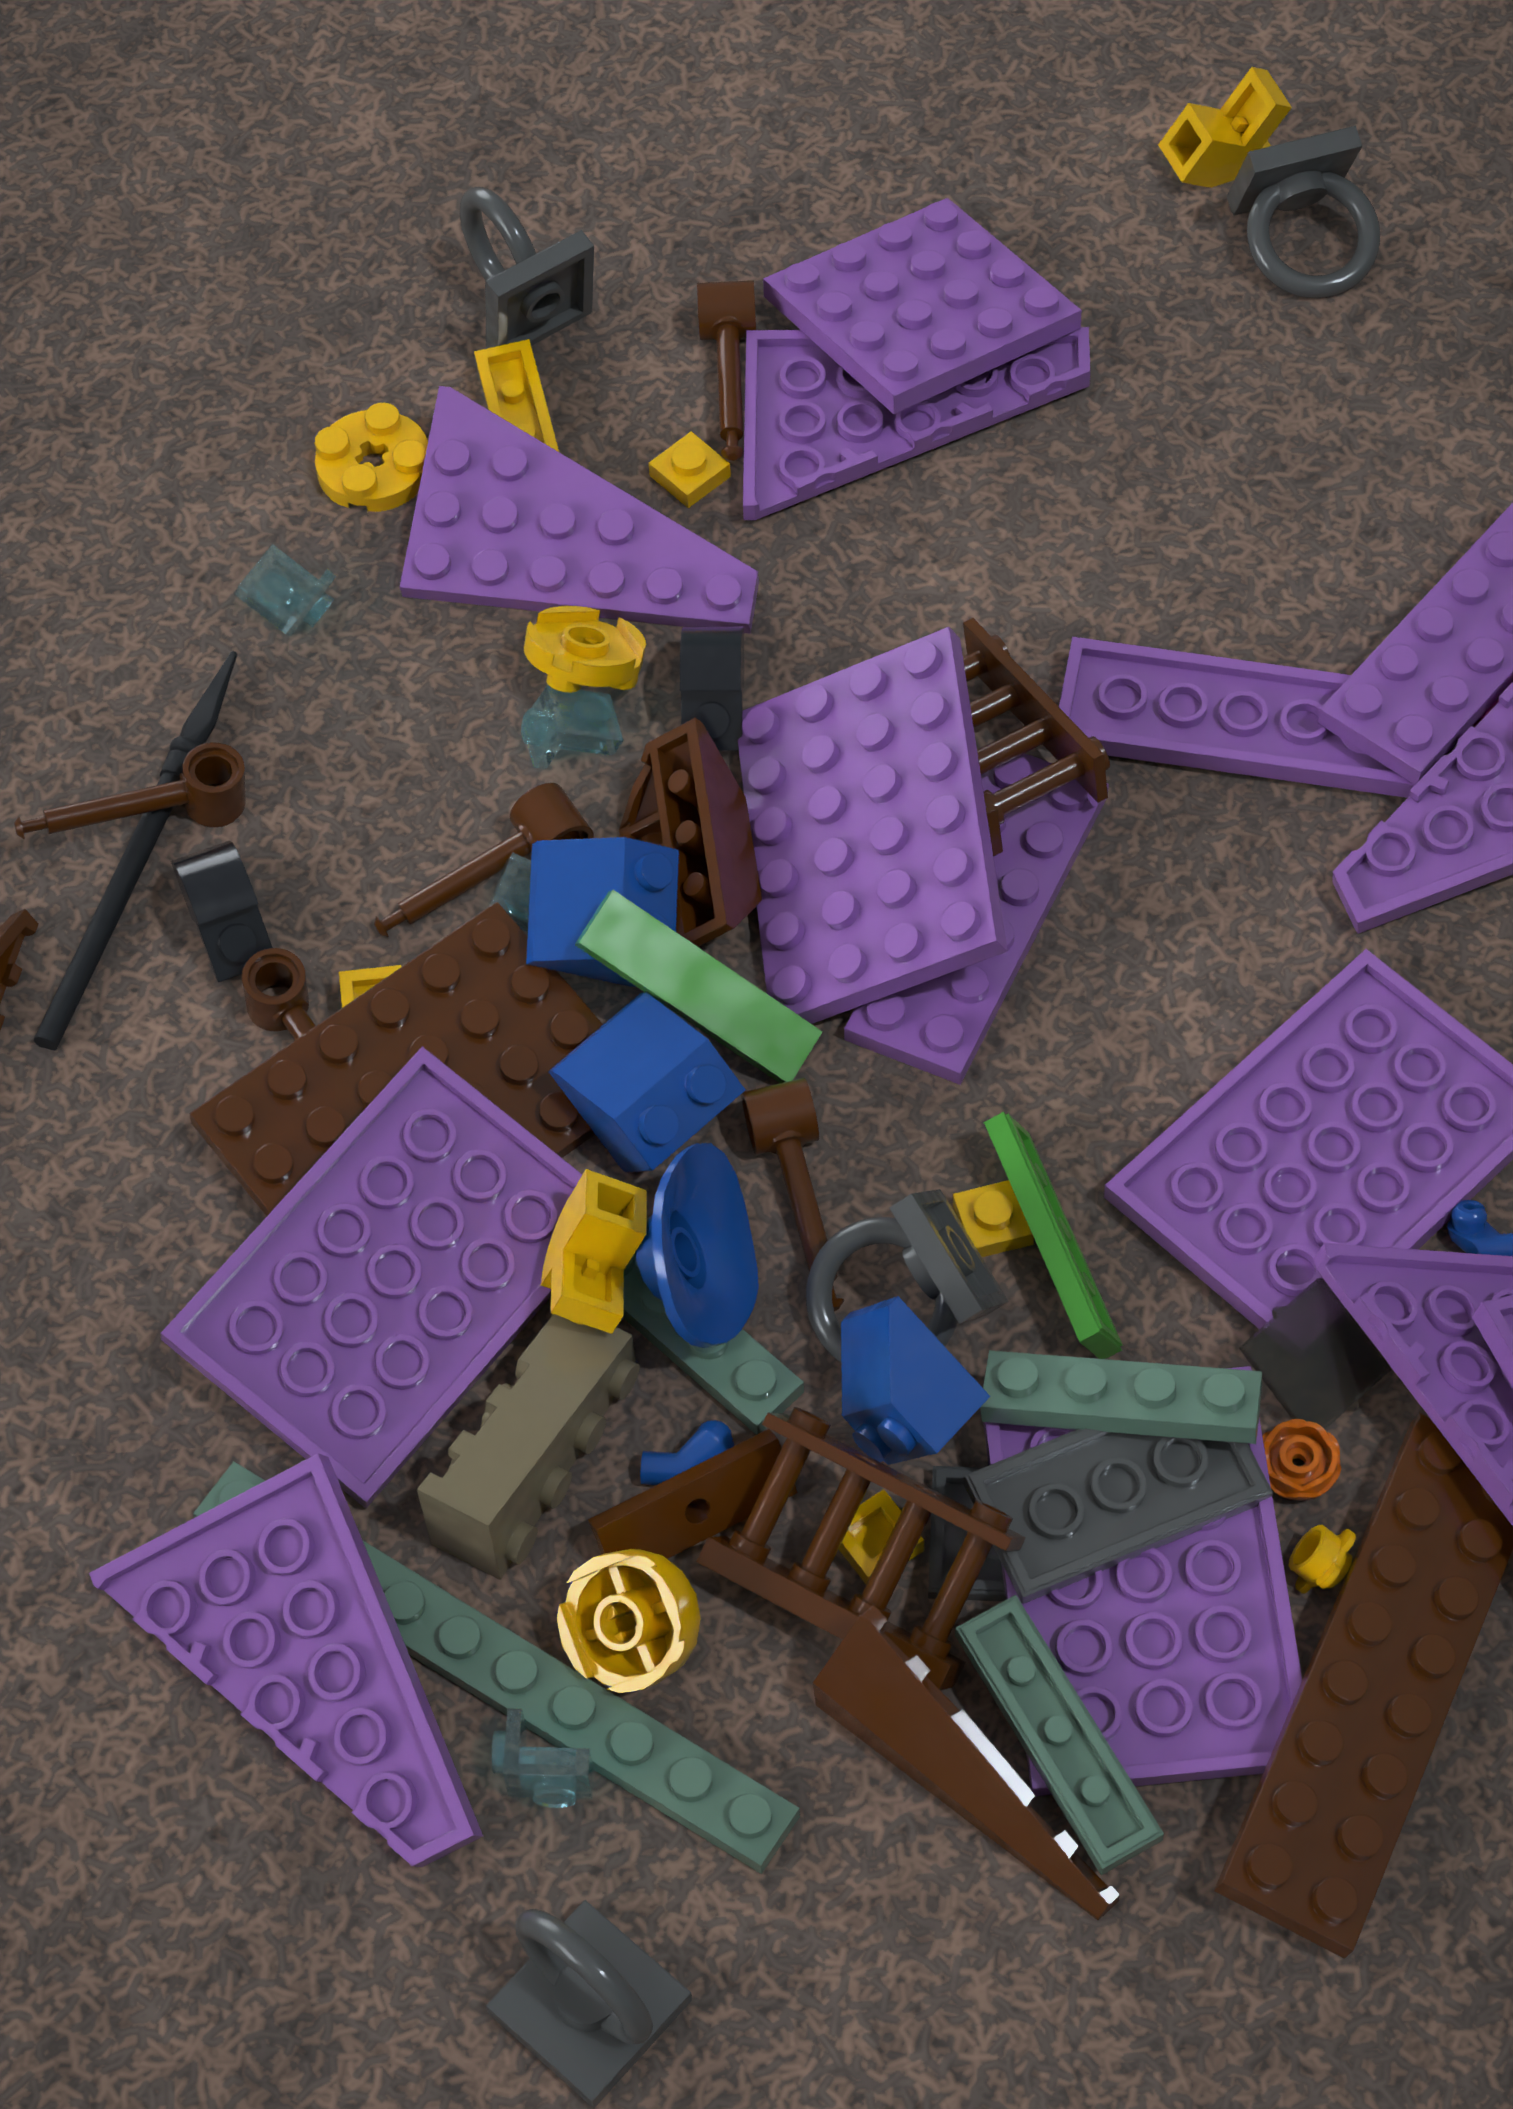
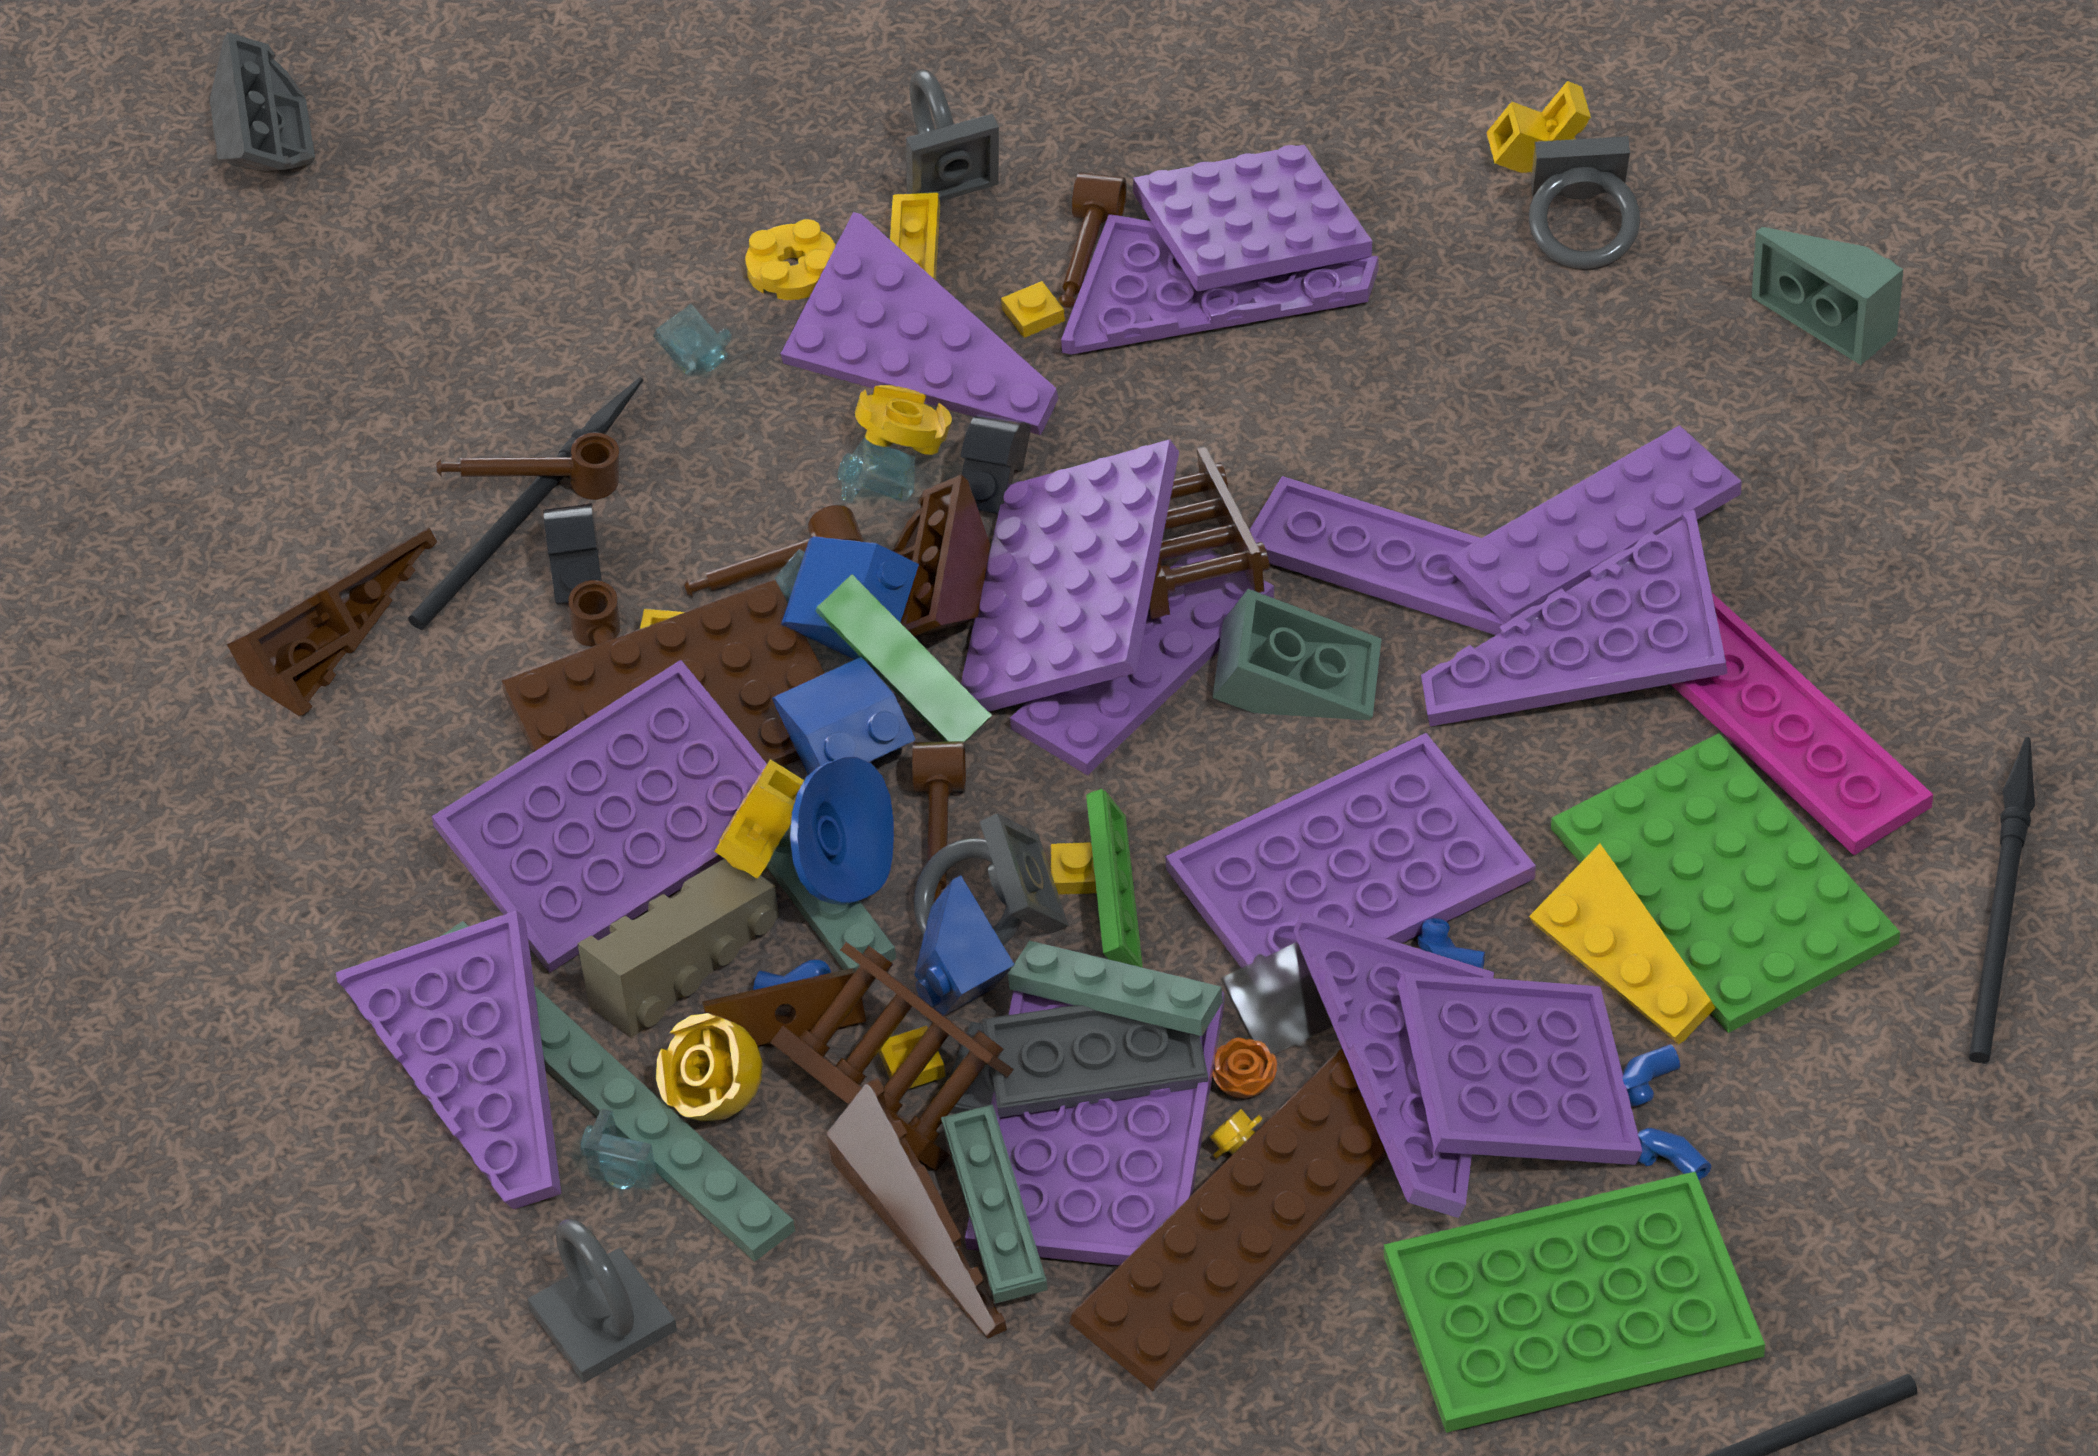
camera: 15 degrees right, 10 degrees down
none -> sand green slope [1213,589,1381,721]

